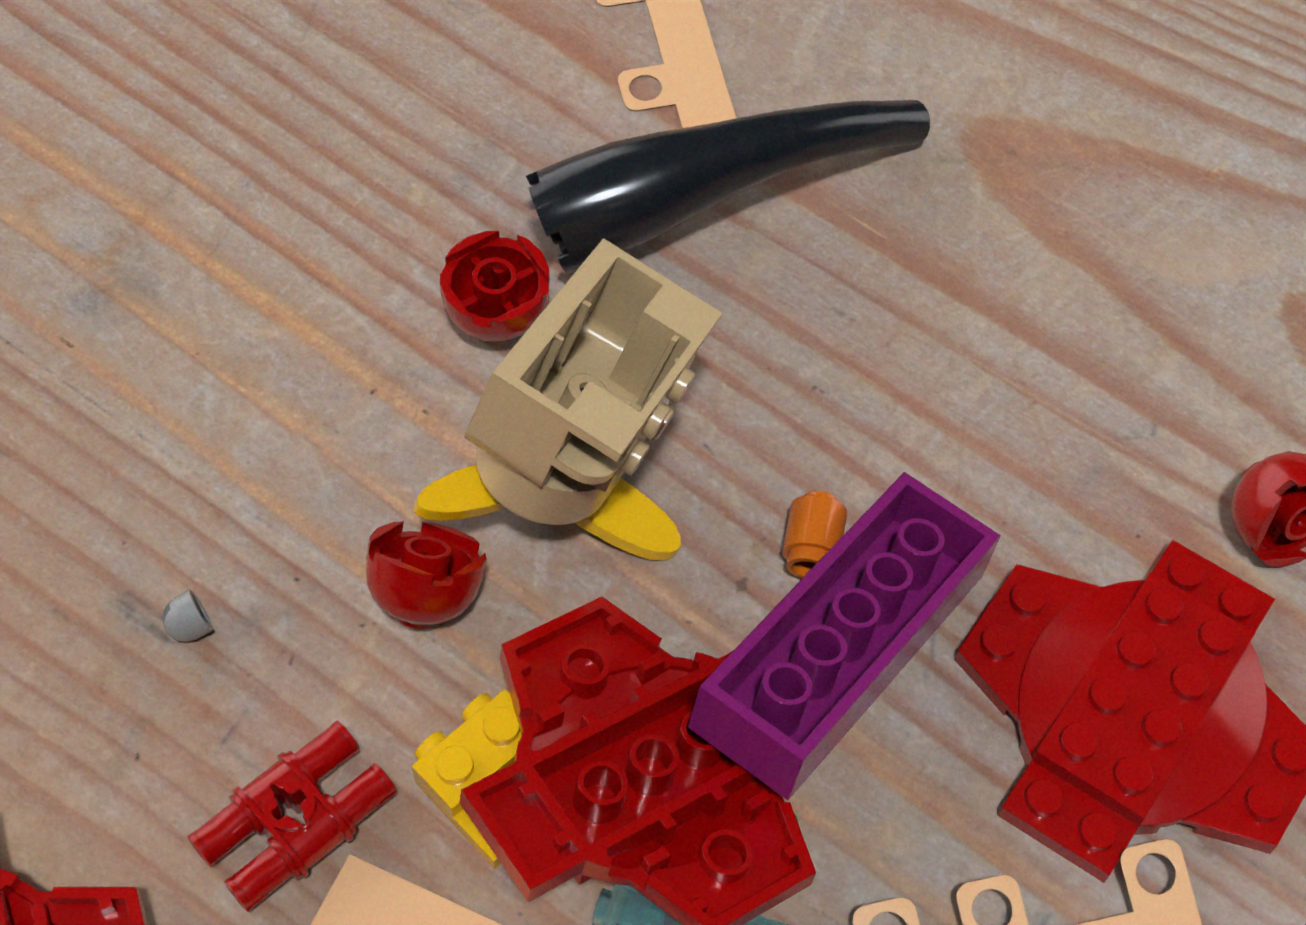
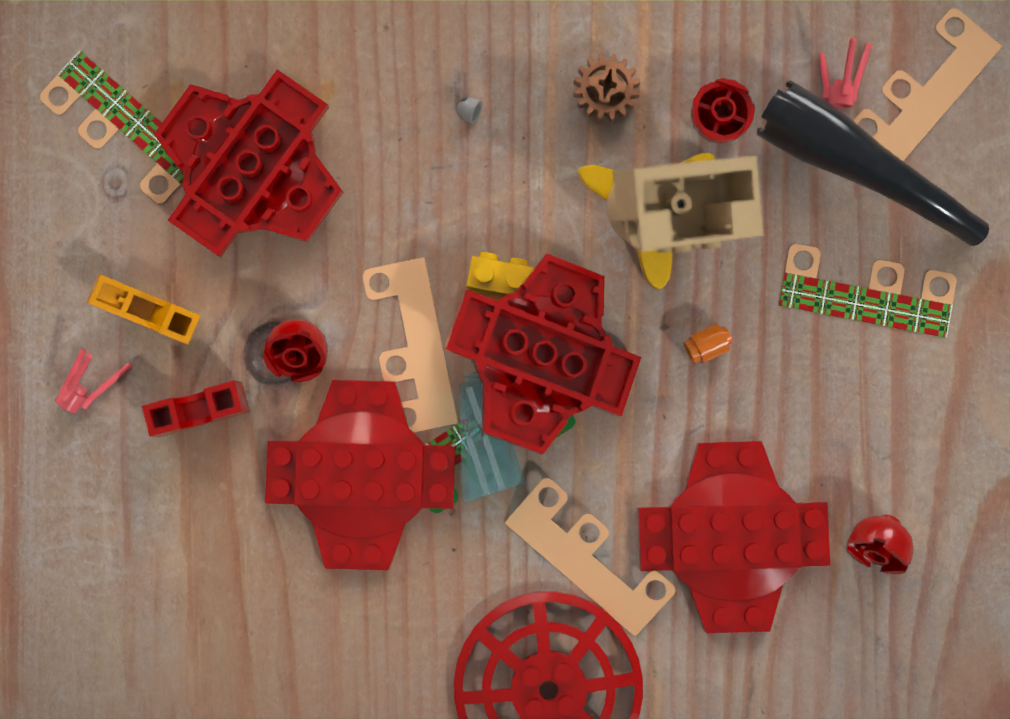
camera: 60 degrees right, 25 degrees up
red pin [187,720,397,913] -> none
red cylinder [366,521,487,629] -> none
magenta brick [688,472,1001,800] -> none
none -> nougat gear [573,53,640,123]
none -> piece [779,244,957,338]
none -> coral plant [819,37,872,109]

